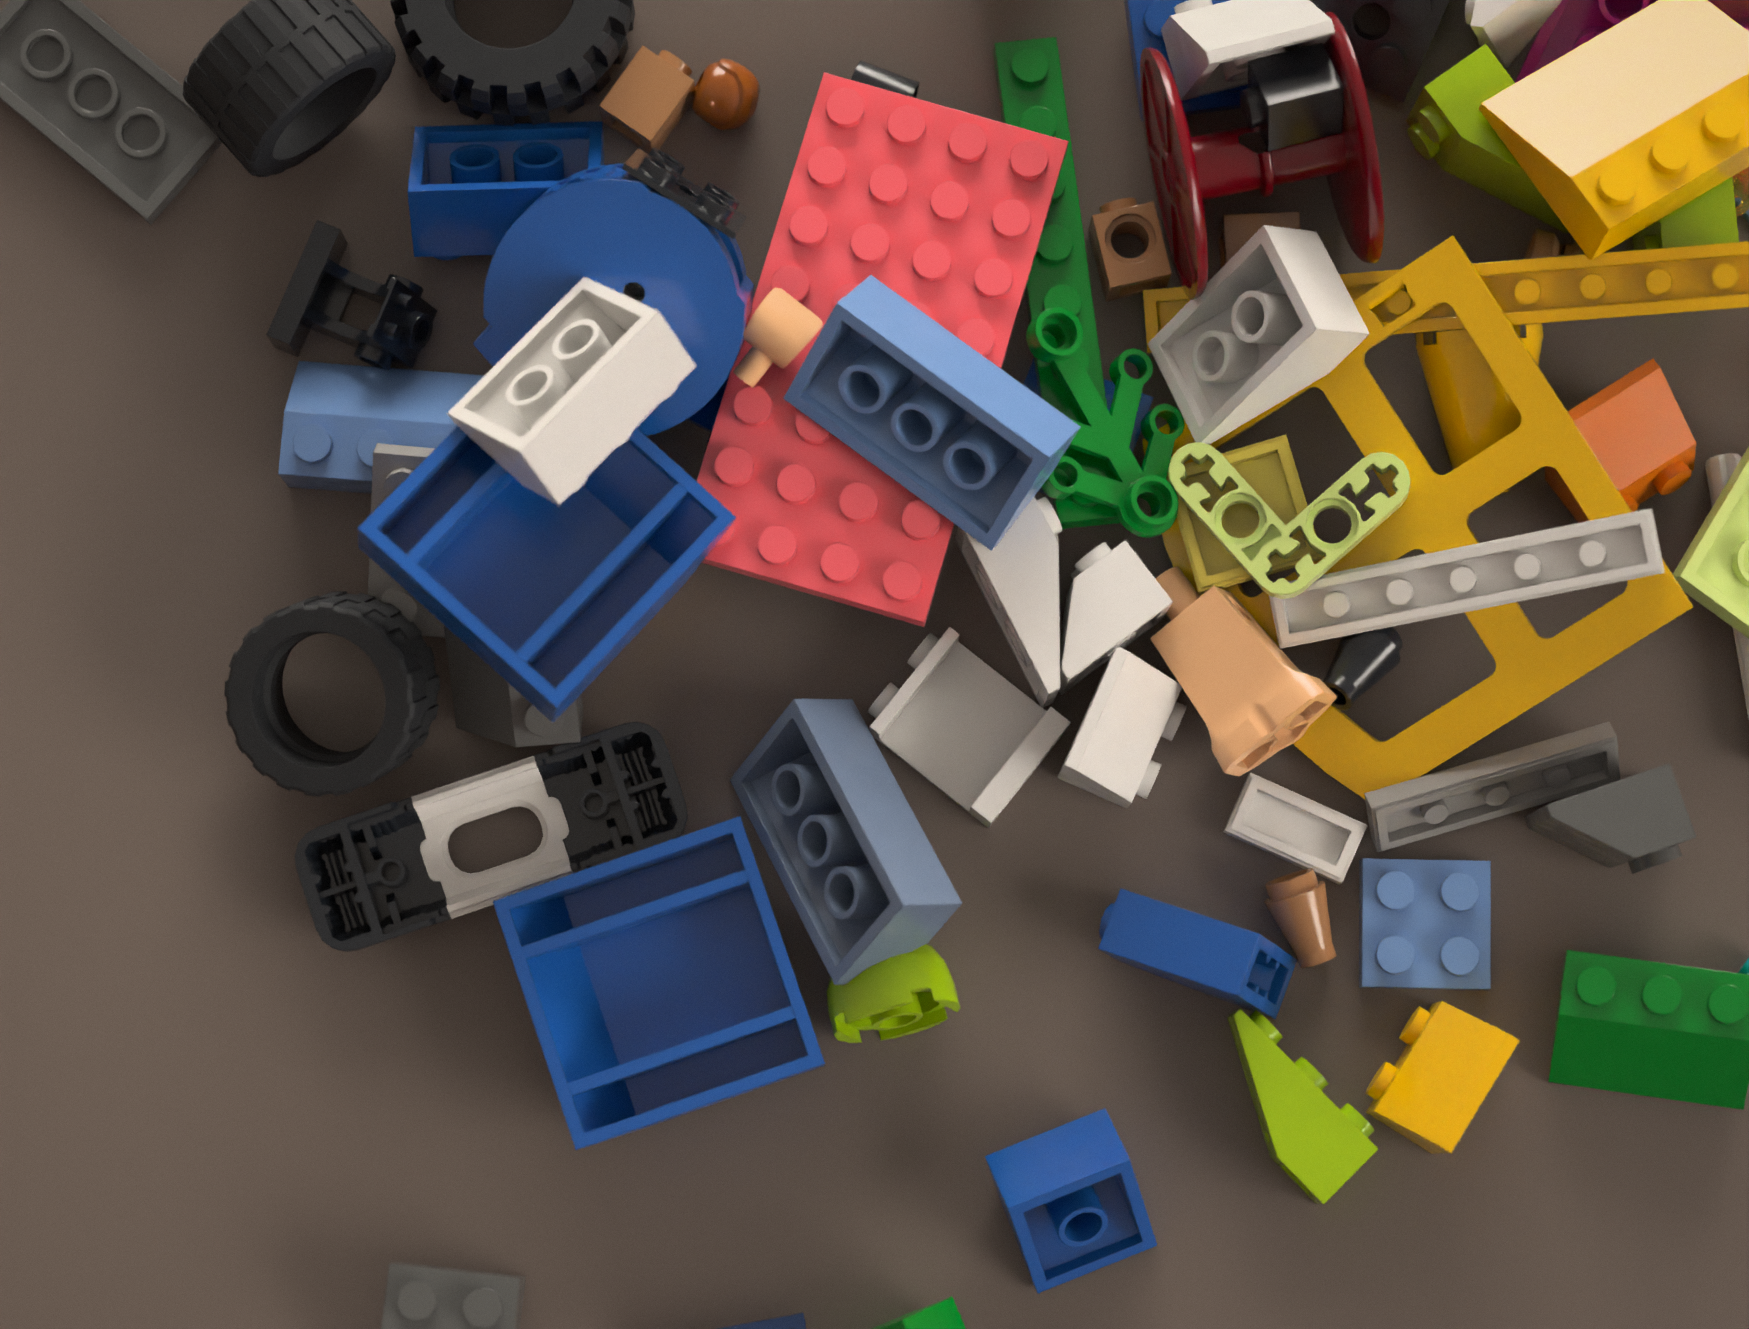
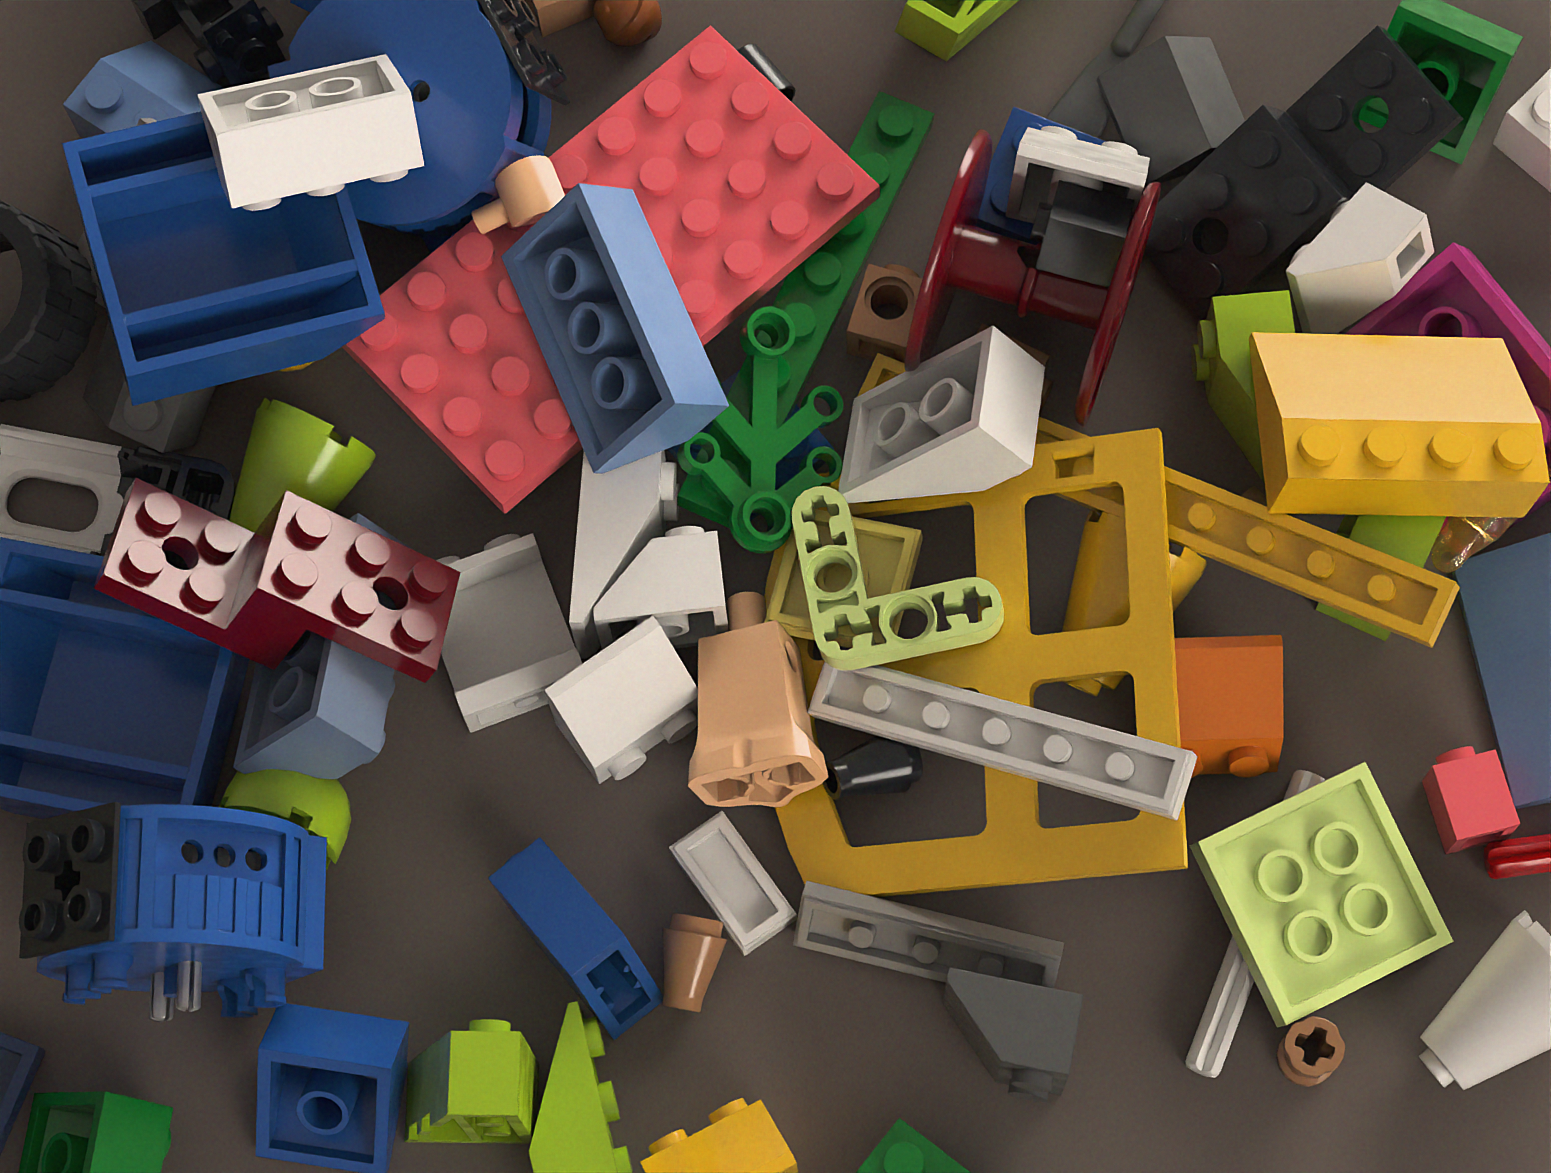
camera: 40 degrees right, 10 degrees down
medium blue plate [1359,858,1491,990] -> none
none -> blue piece [19,802,327,1022]
none -> dark red bracket [93,478,461,683]
none -> lime cone [229,397,377,533]
none -> lime wedge [404,1019,540,1144]

